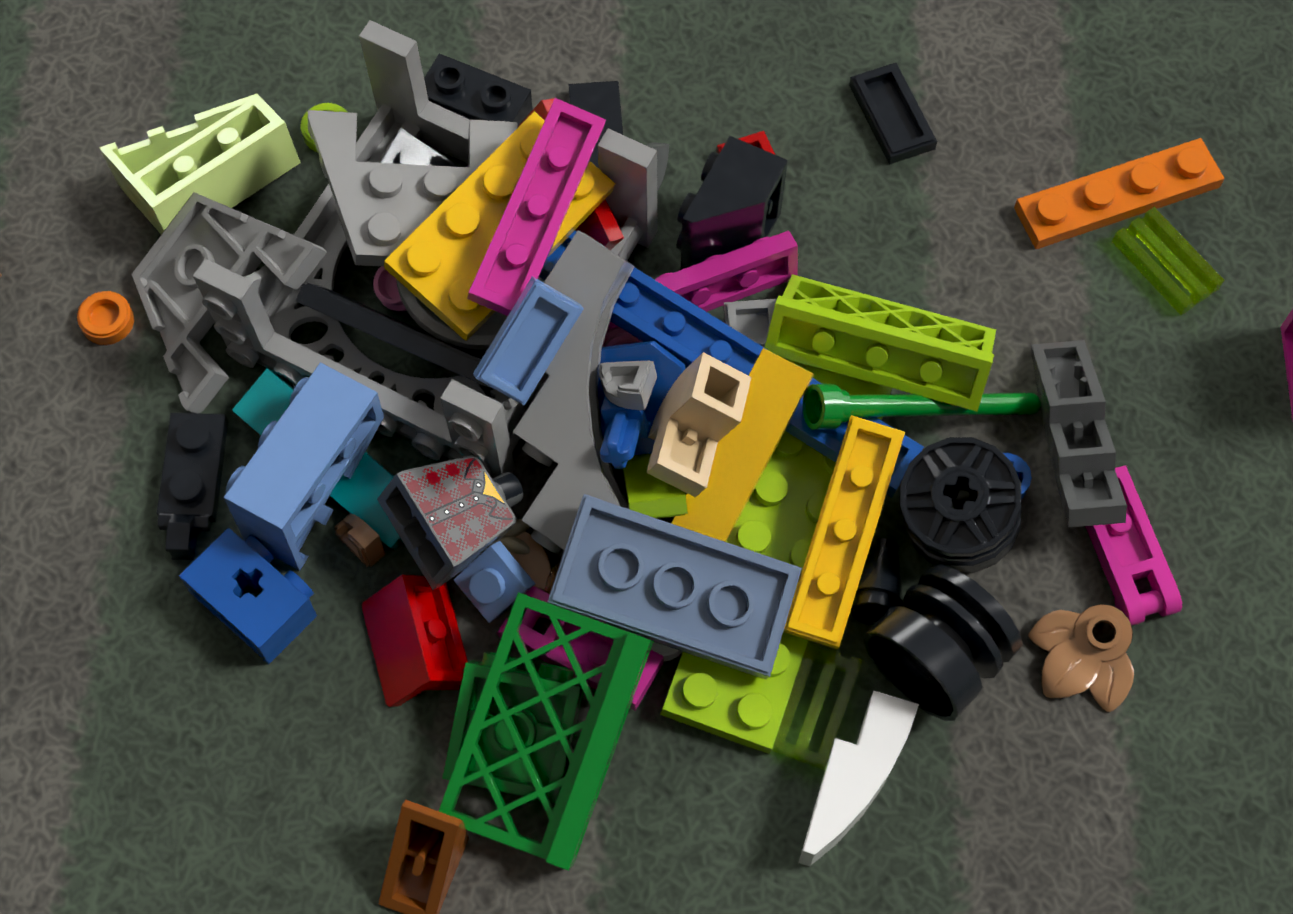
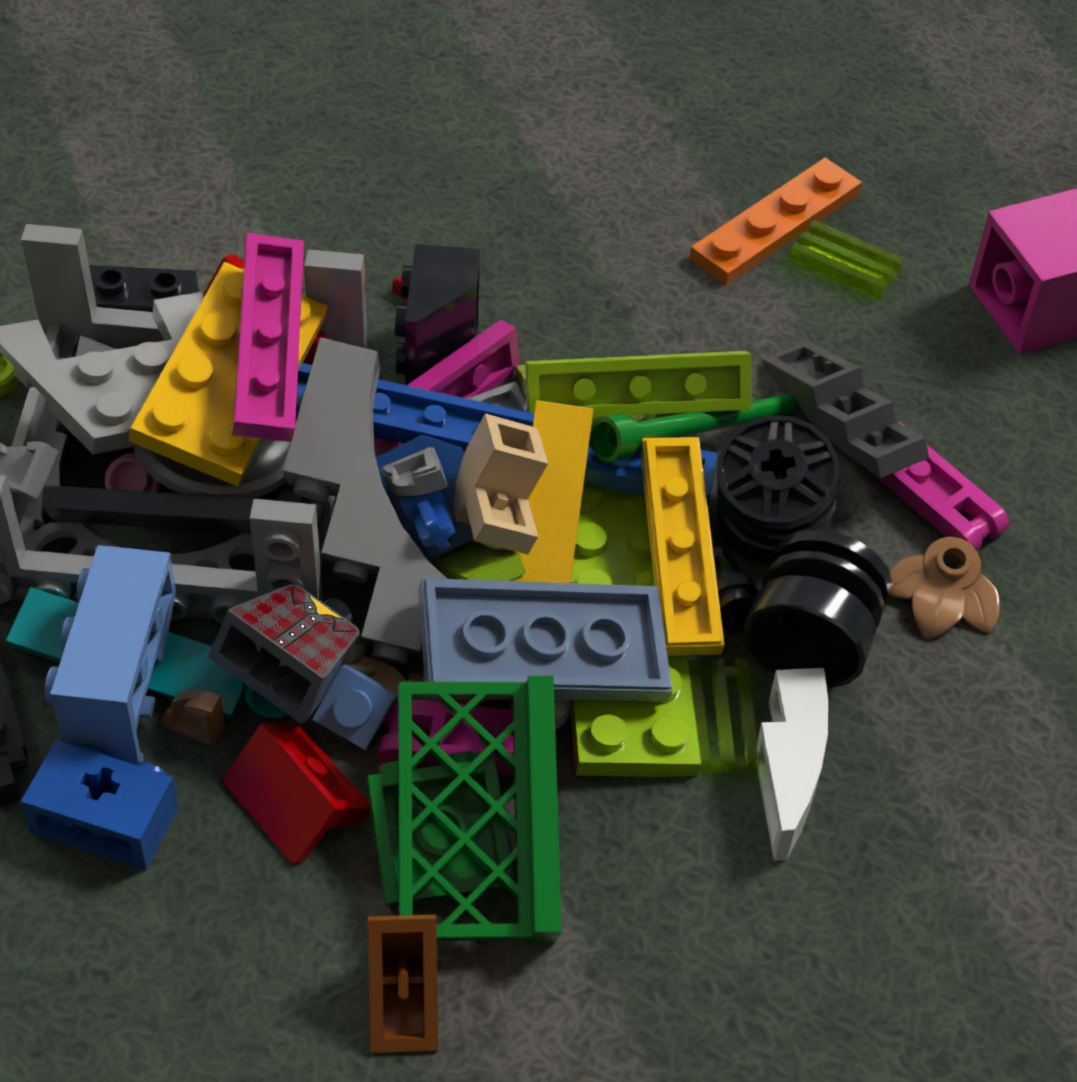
camera: 25 degrees left, 15 degrees down
medium blue tile [473,276,584,405] -> none
black tile [849,62,938,165] -> none

